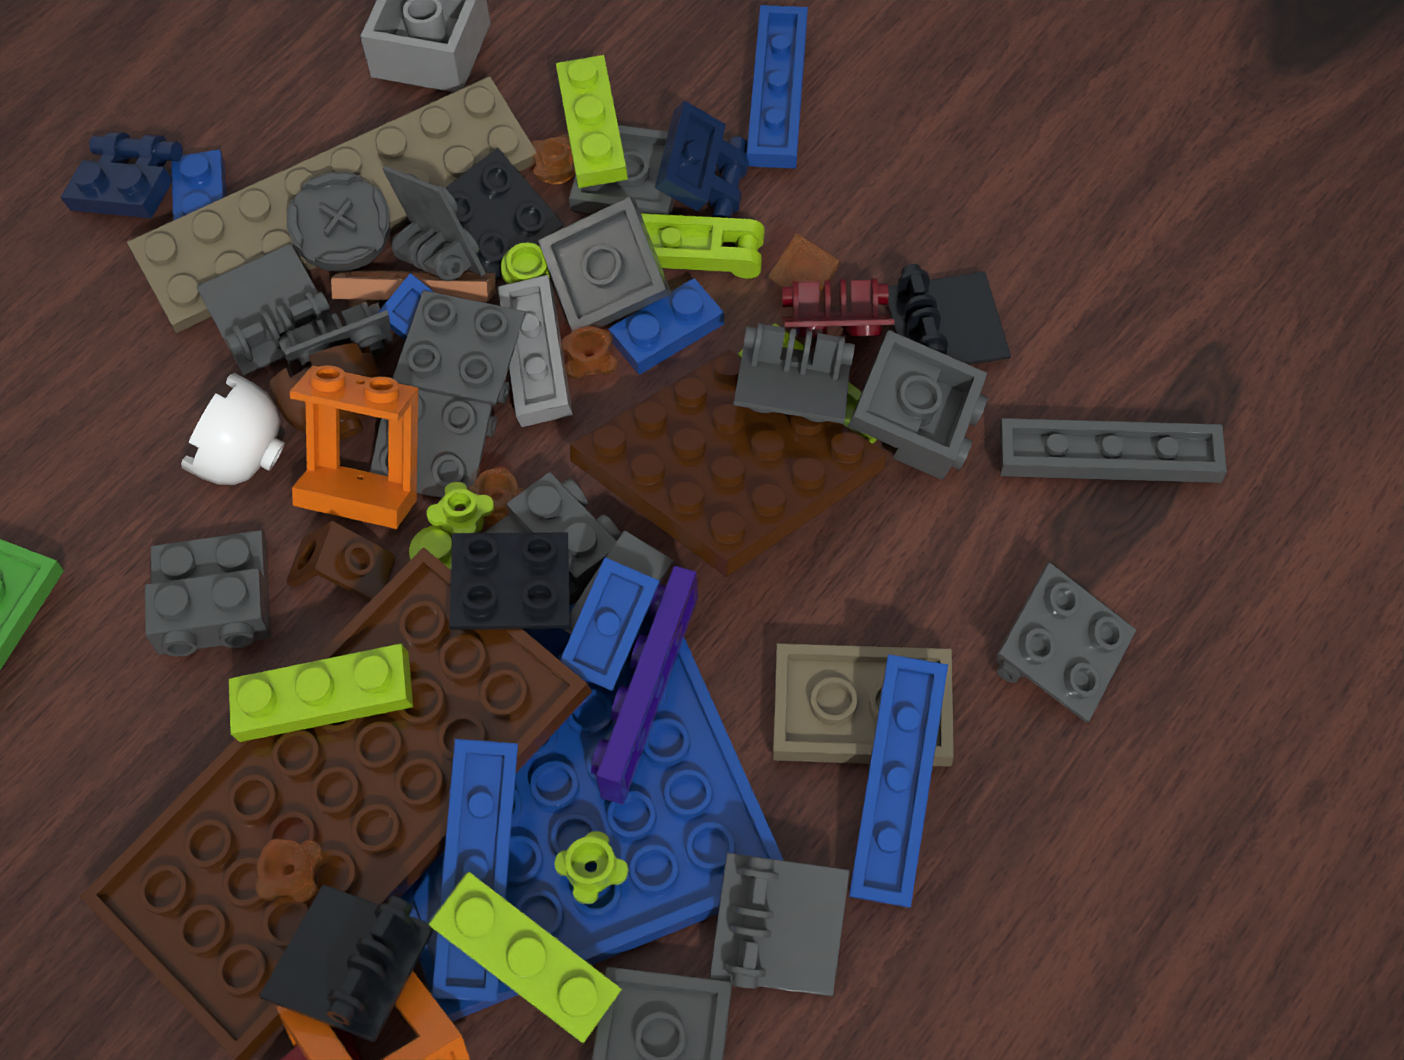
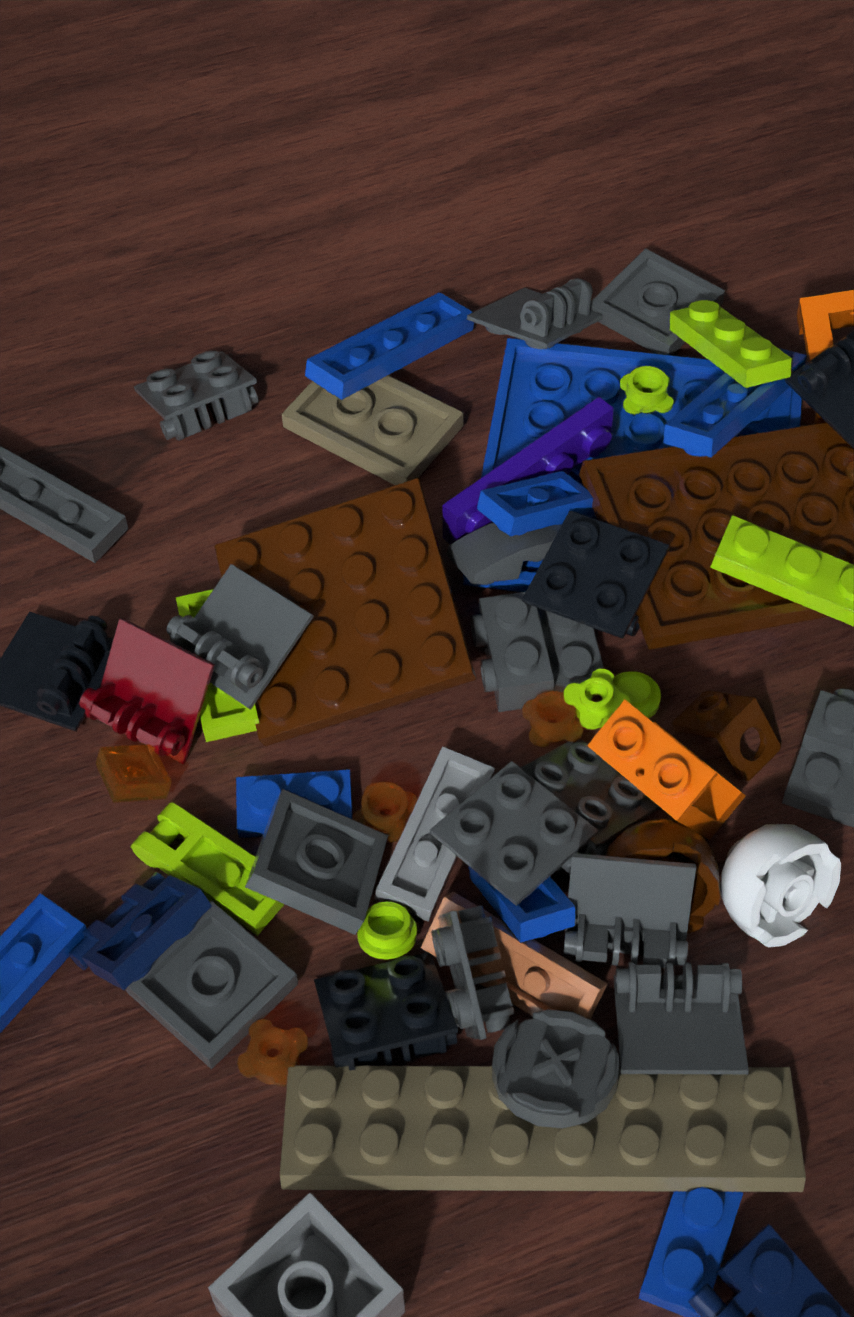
camera: 150 degrees left, 5 degrees down
lime plate [556,55,628,188] -> none
dark grey plate [848,330,988,480] -> none

